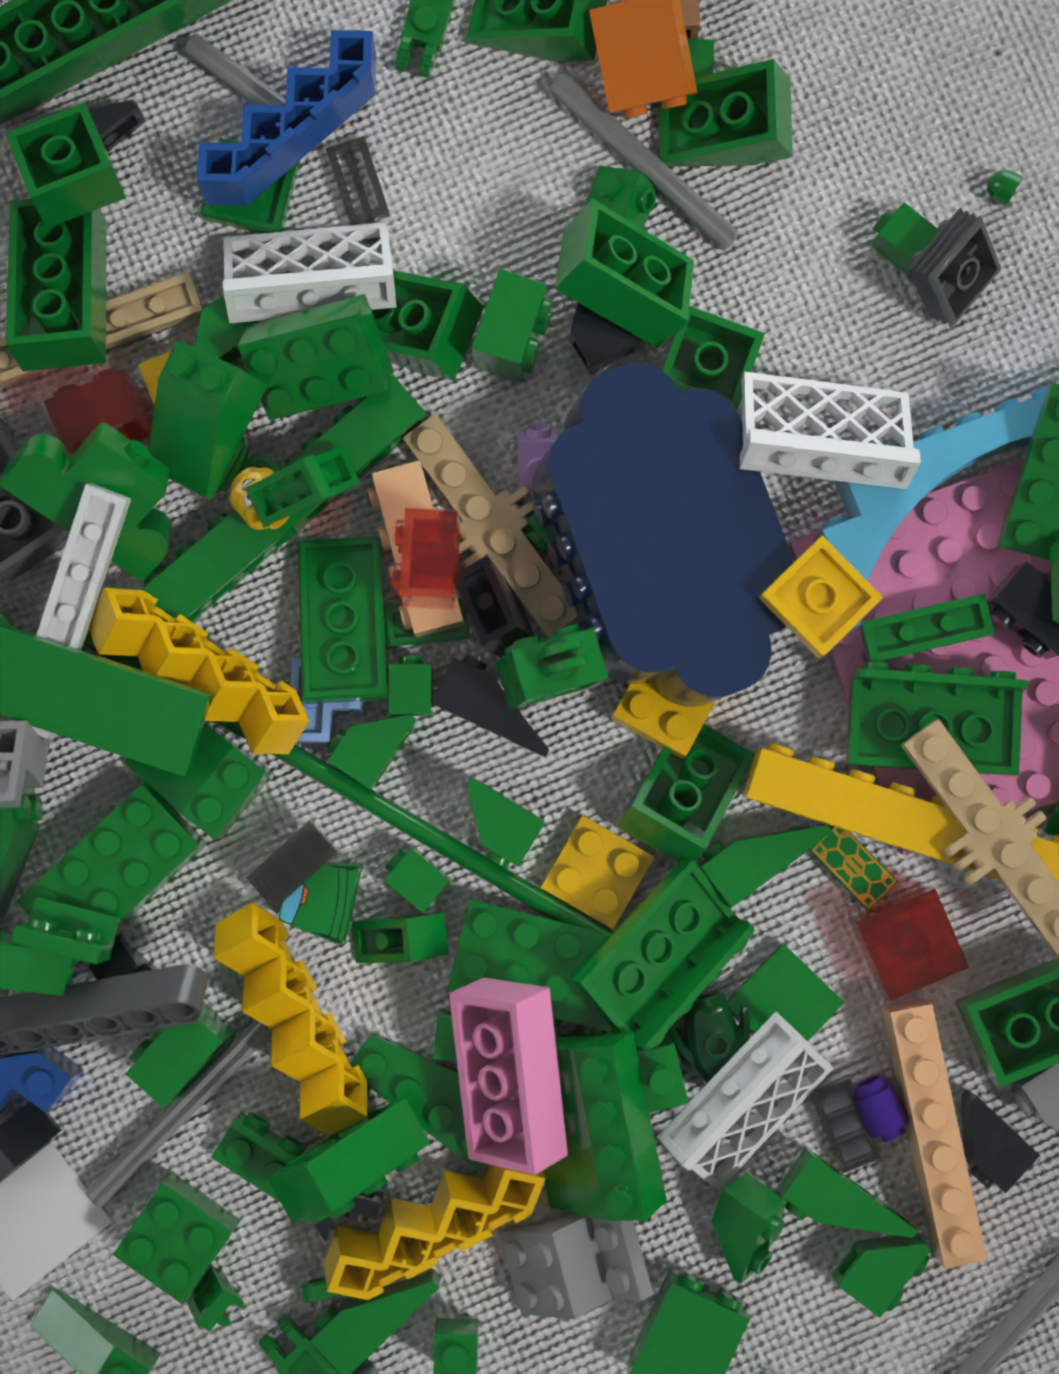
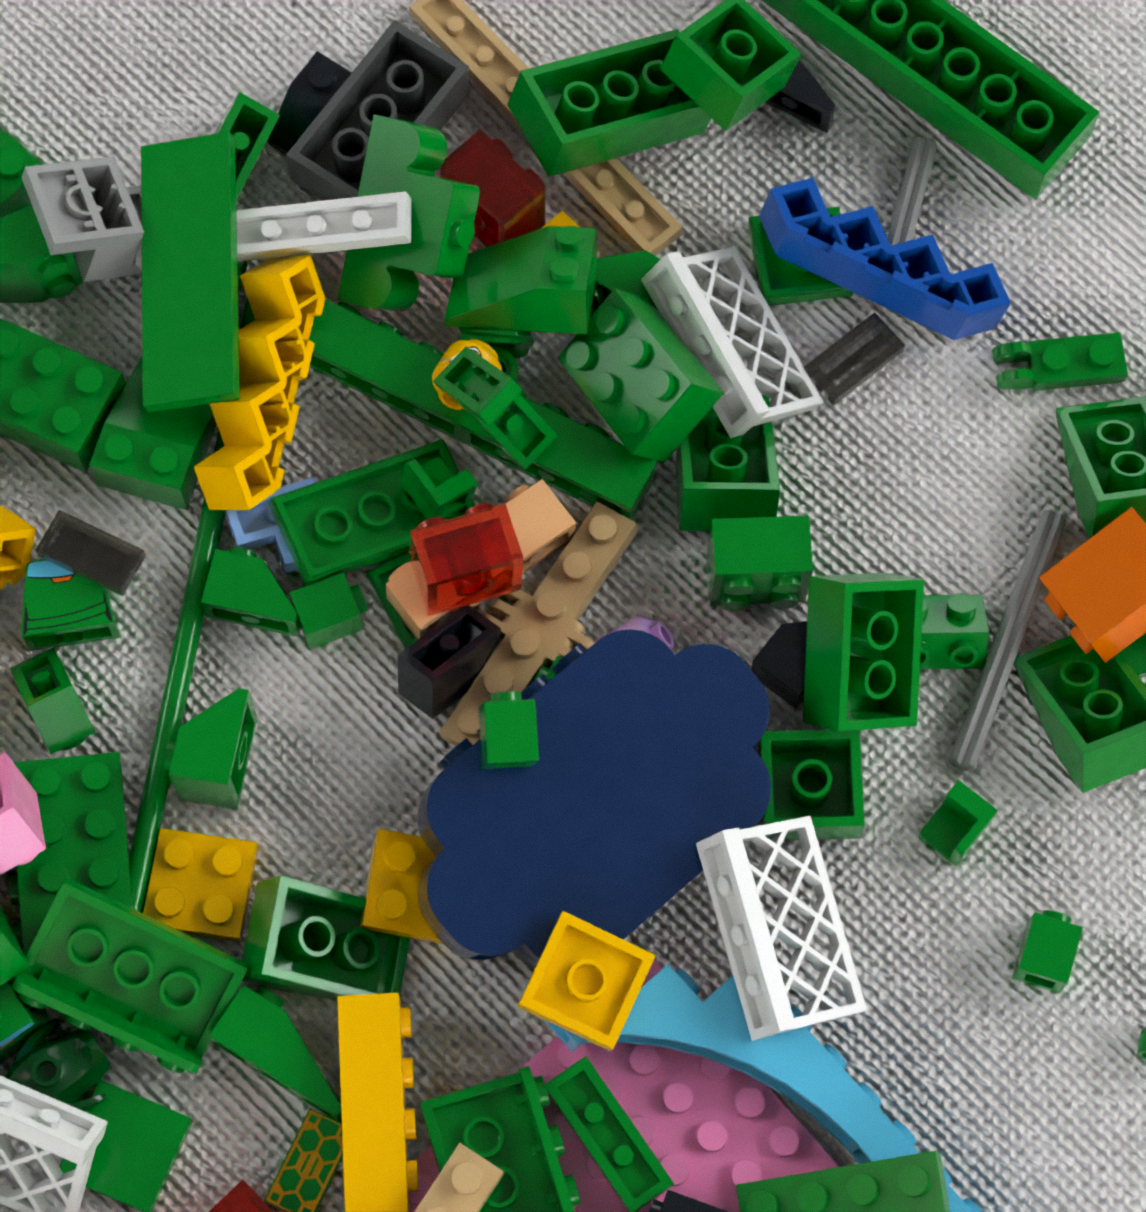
camera: 65 degrees right, 15 degrees down
green brick [384,847,452,913] -> none
black slope [431,655,549,758] -> none
green brick [496,624,609,710] -> none
dark grey brick [909,208,1001,327] -> none
none -> green panel [399,457,478,526]
none -> green brick [478,691,539,769]
none -> green panel [919,780,998,866]

